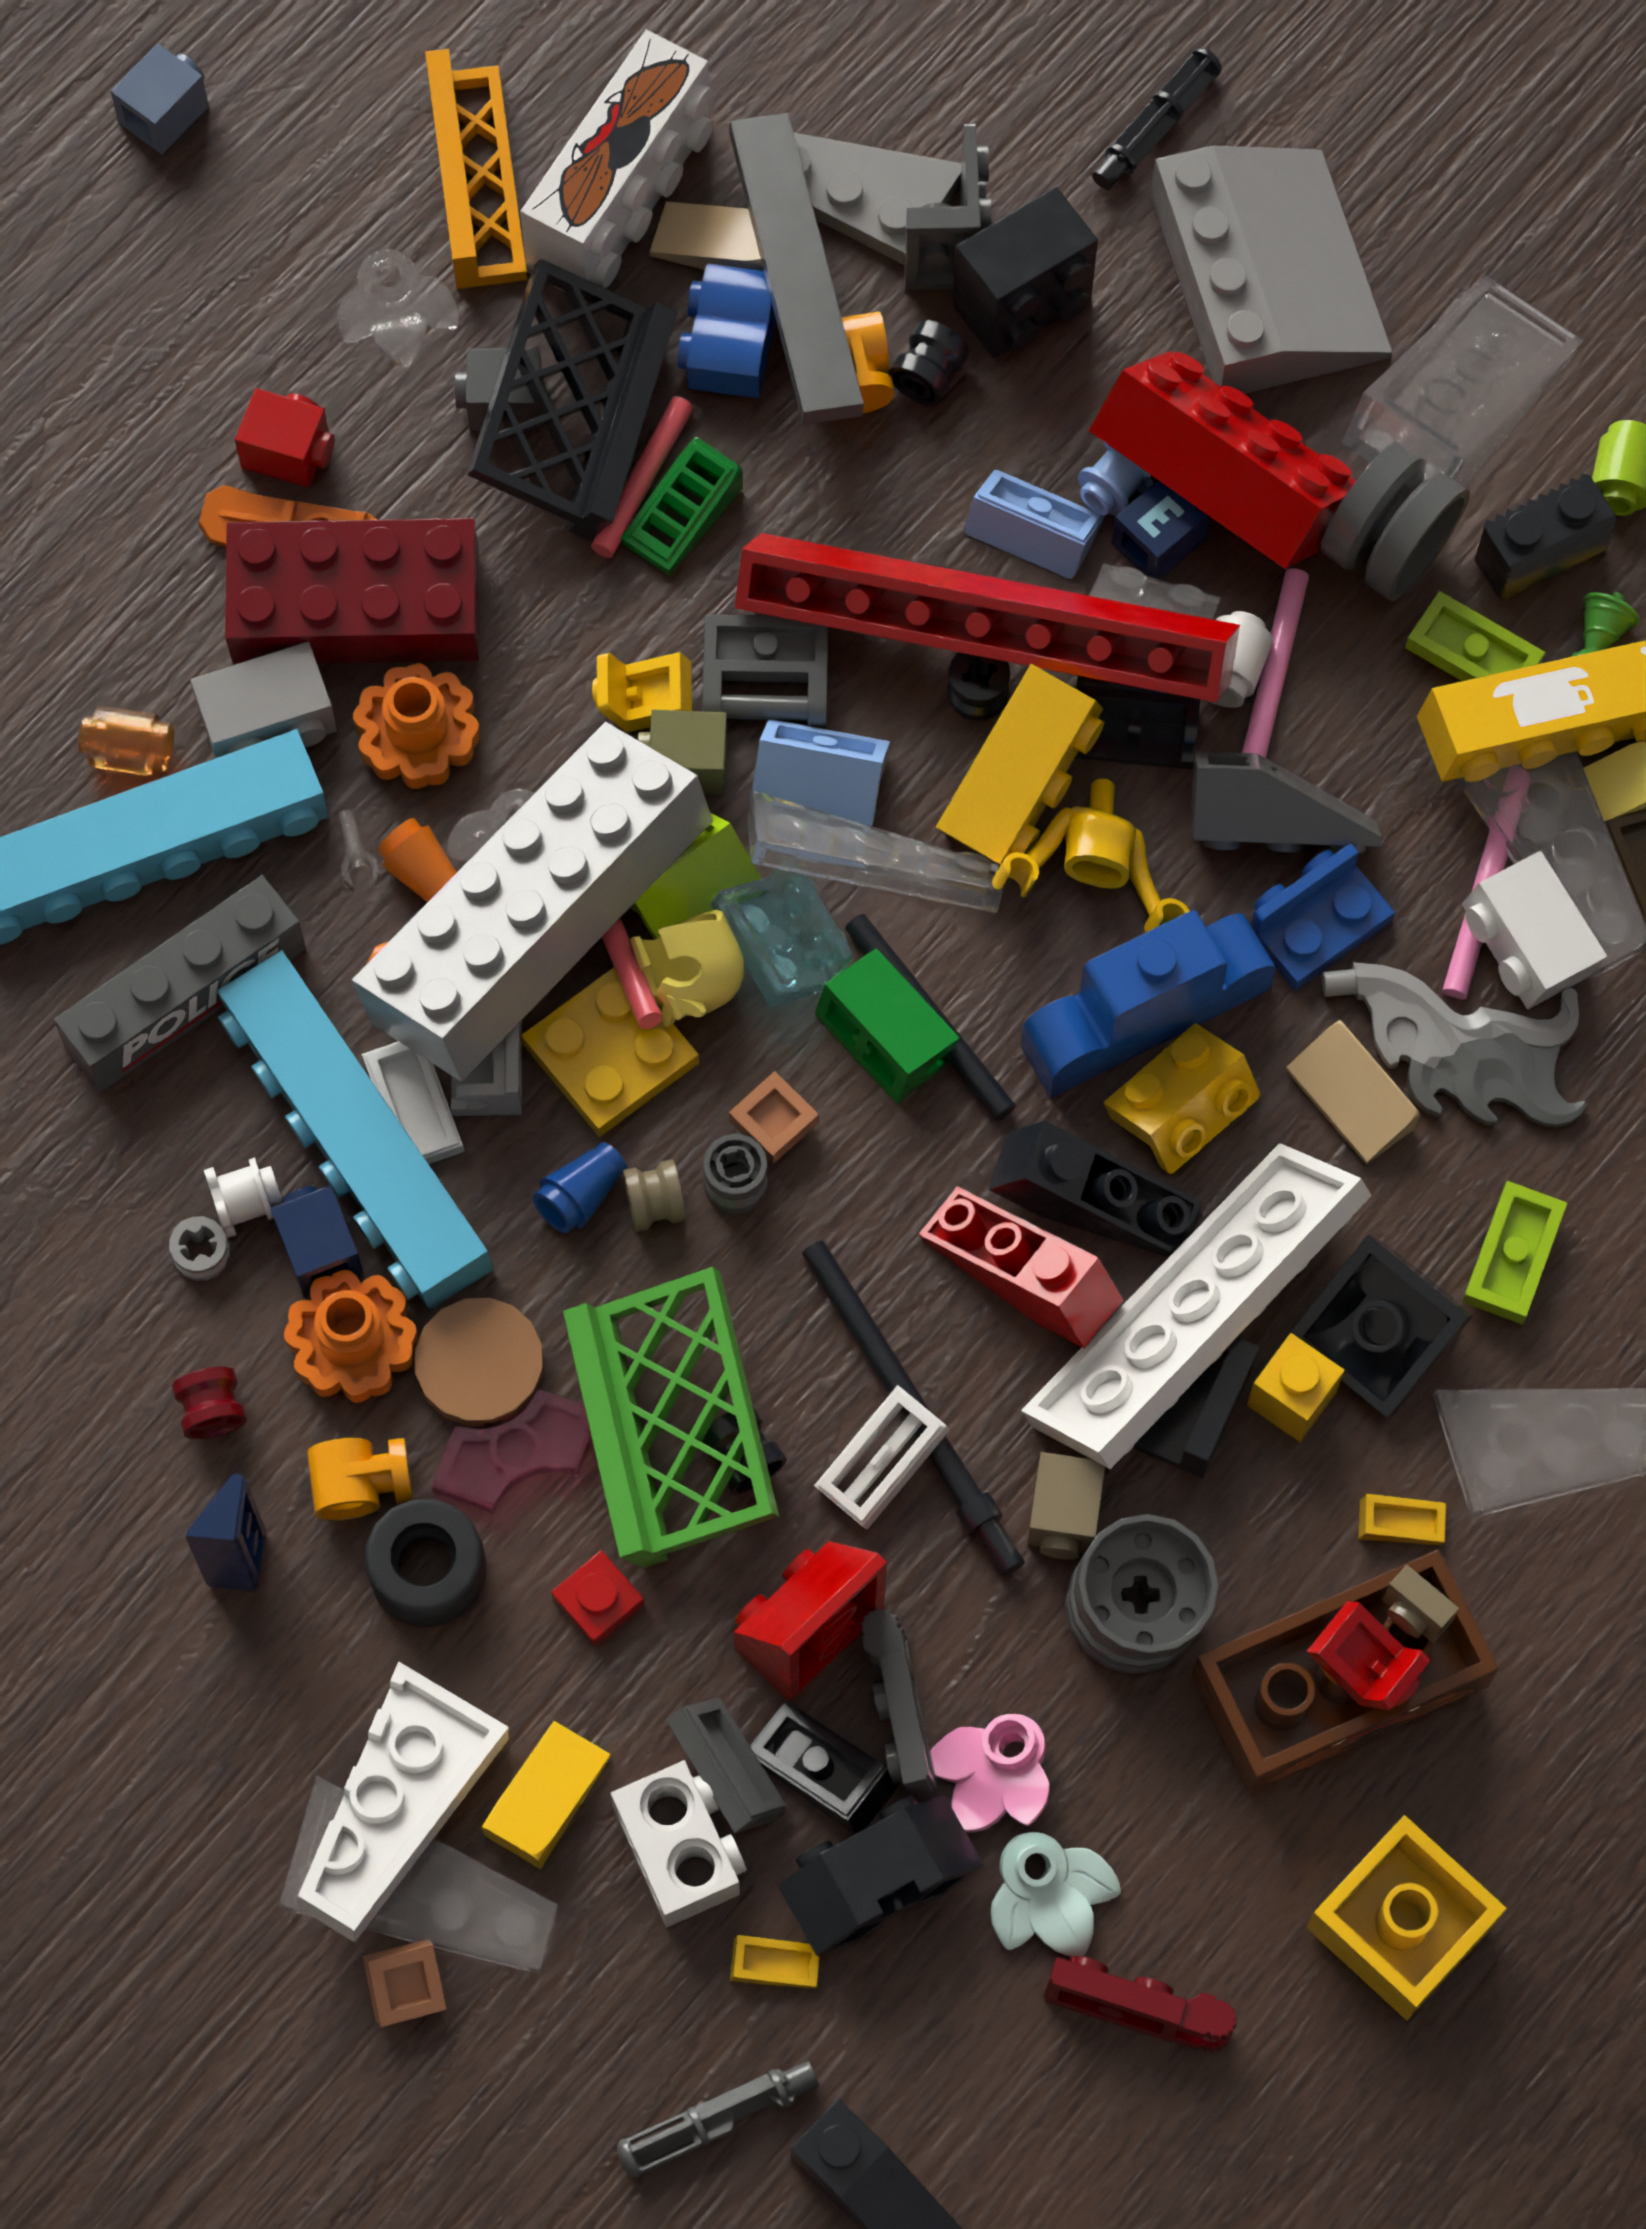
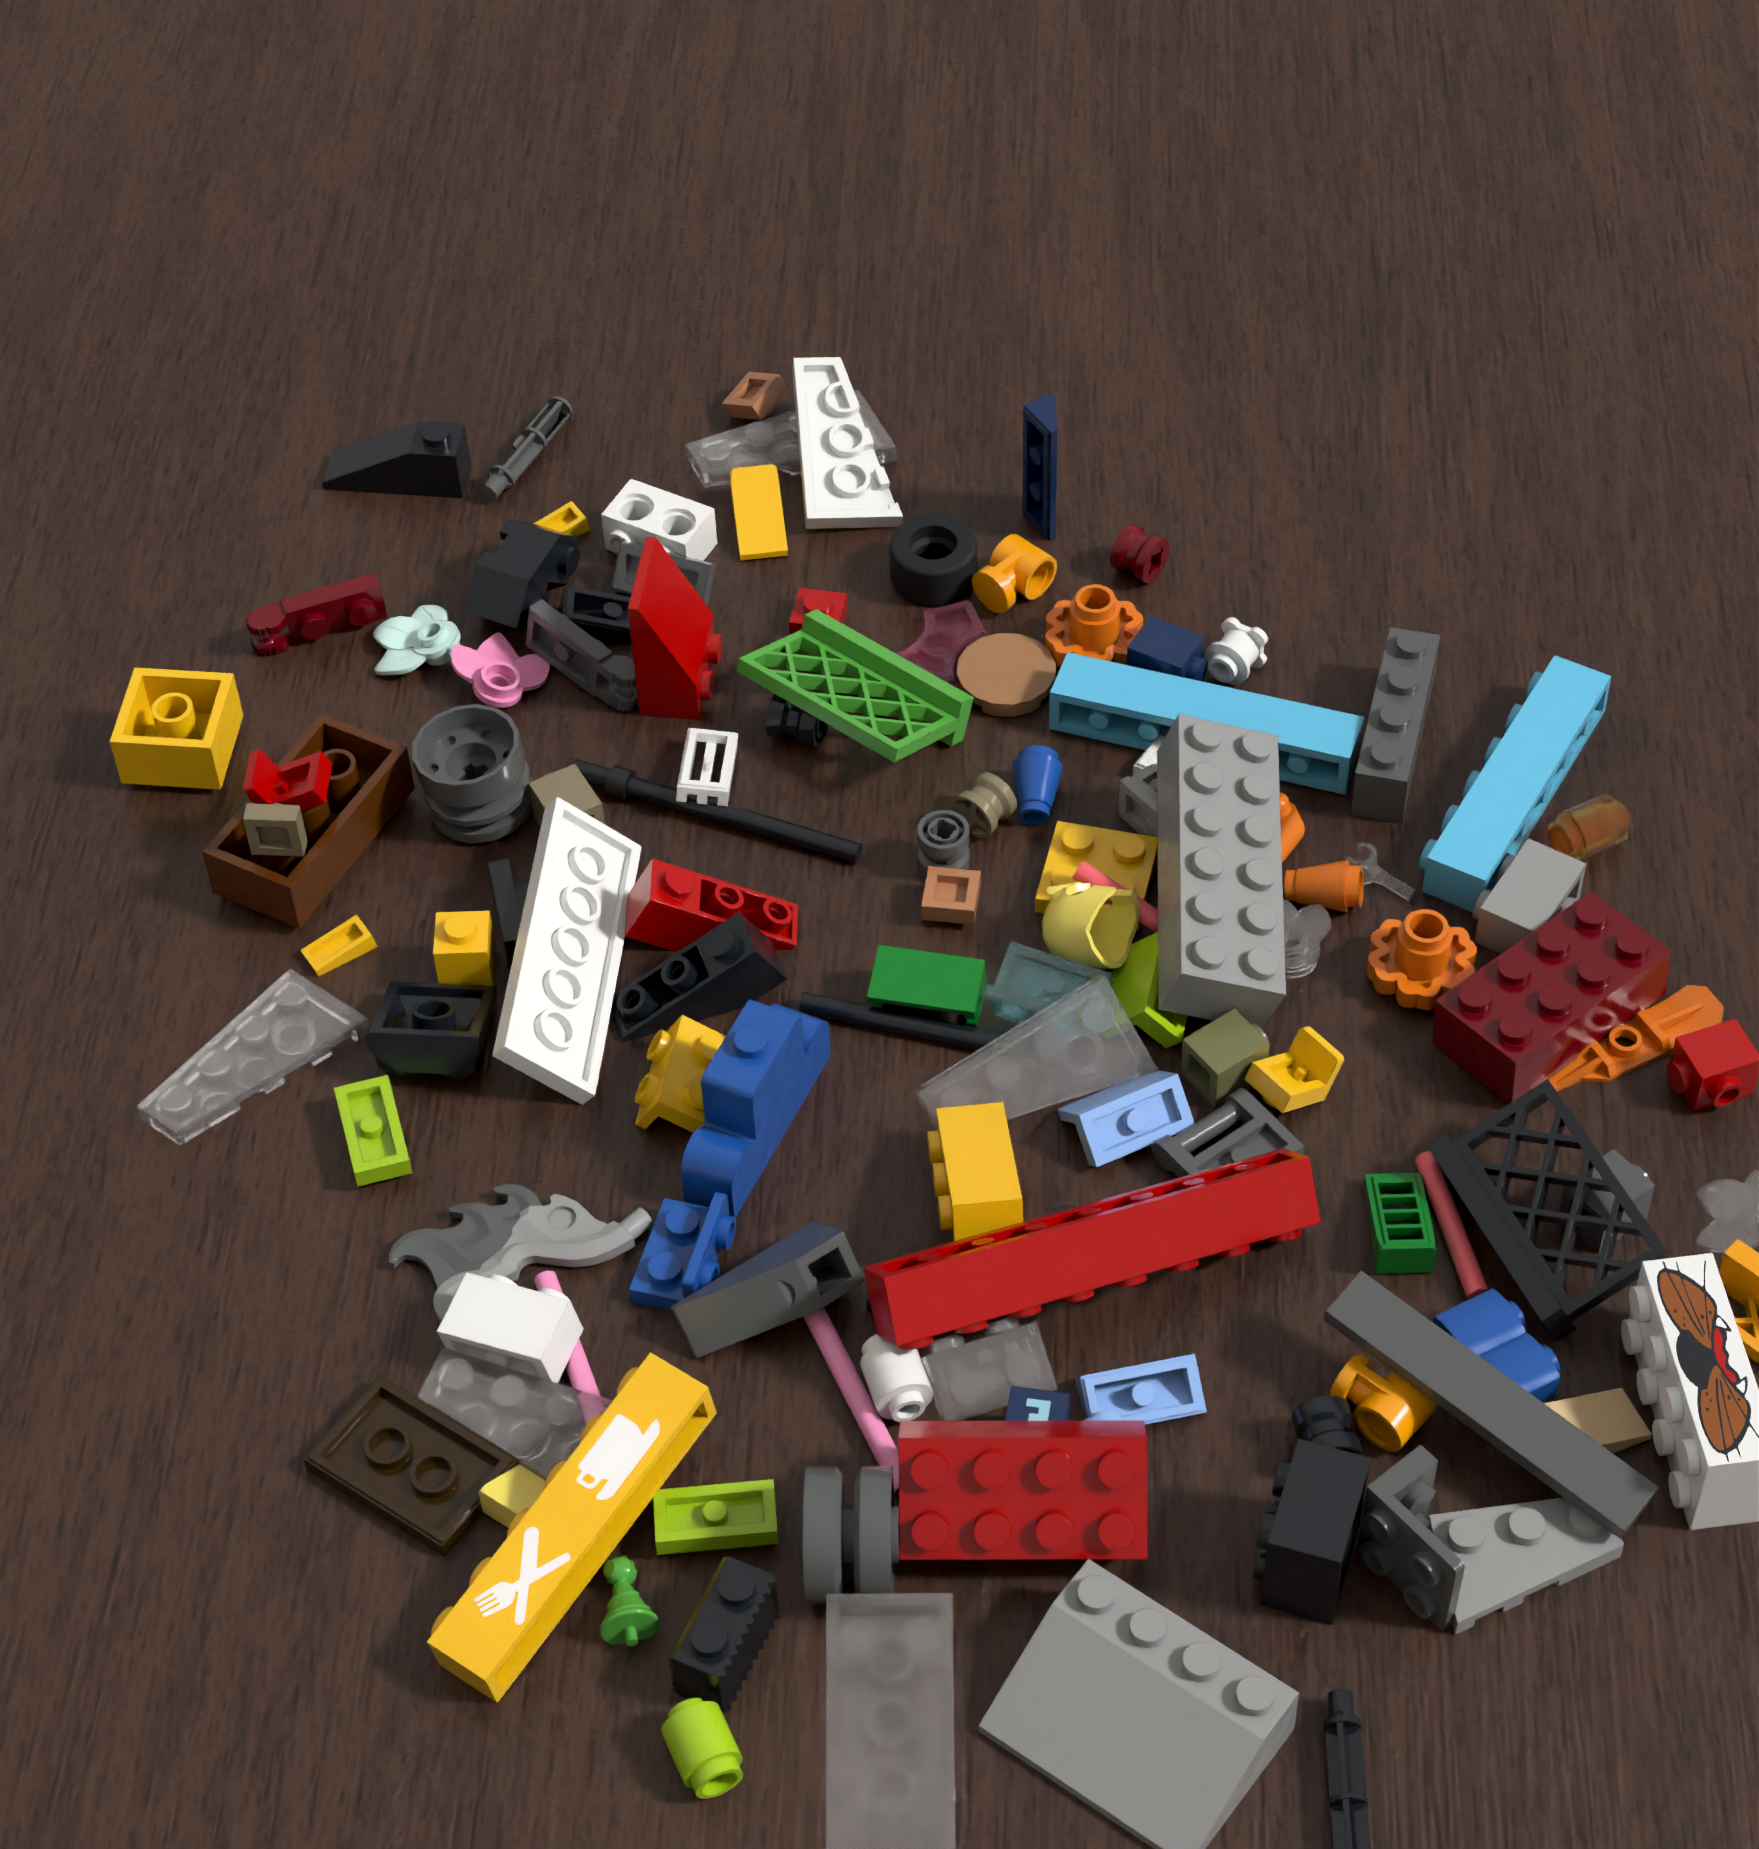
camera: 145 degrees right, 20 degrees down
light grey bush [169,1216,230,1281] -> none
yellow piece [992,779,1190,933] -> none
tan slope [1286,1020,1420,1165] -> none

